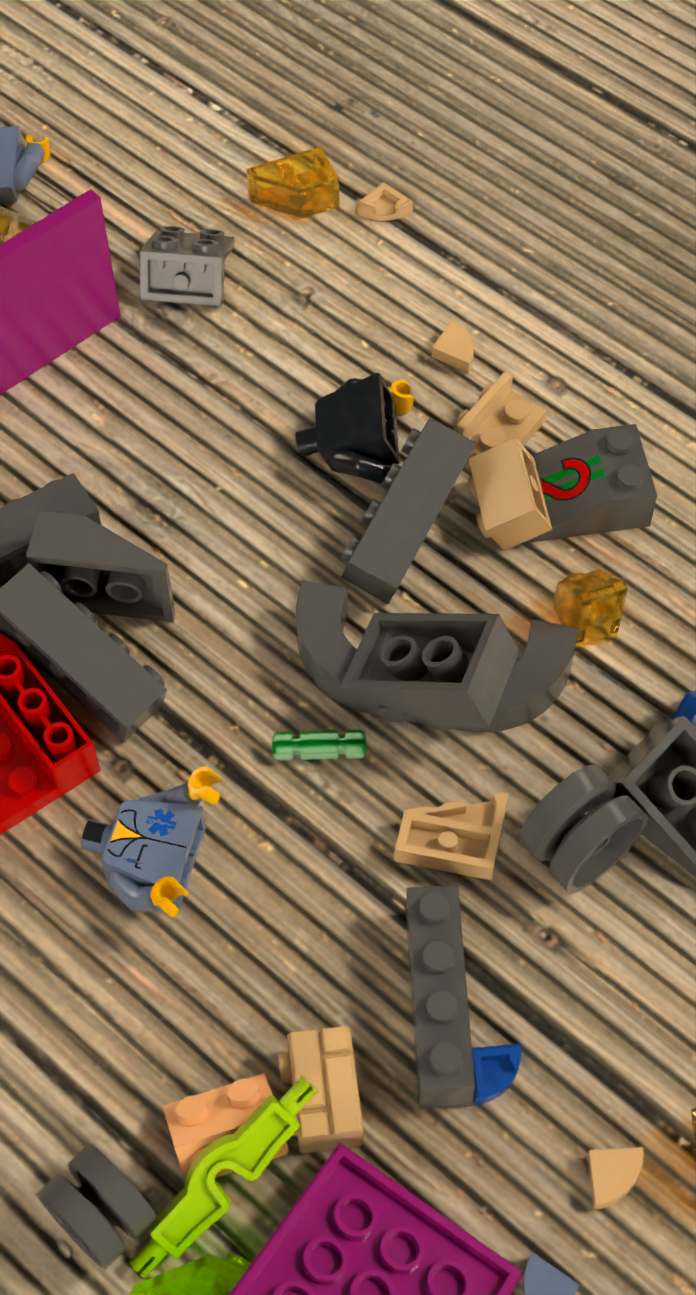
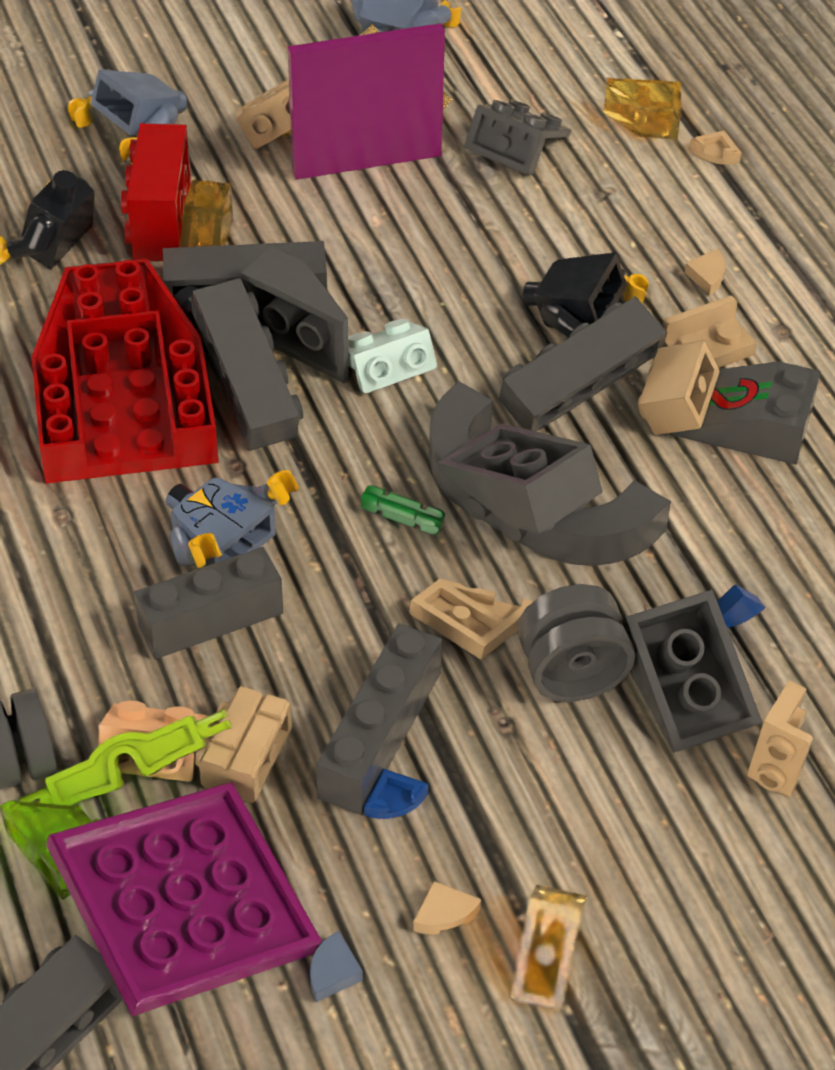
camera: 25 degrees right, 10 degrees down
clear yellow slope [553,569,628,651] -> none
none -> dark grey brick [134,547,283,659]
none -> light aqua bracket [348,319,437,393]

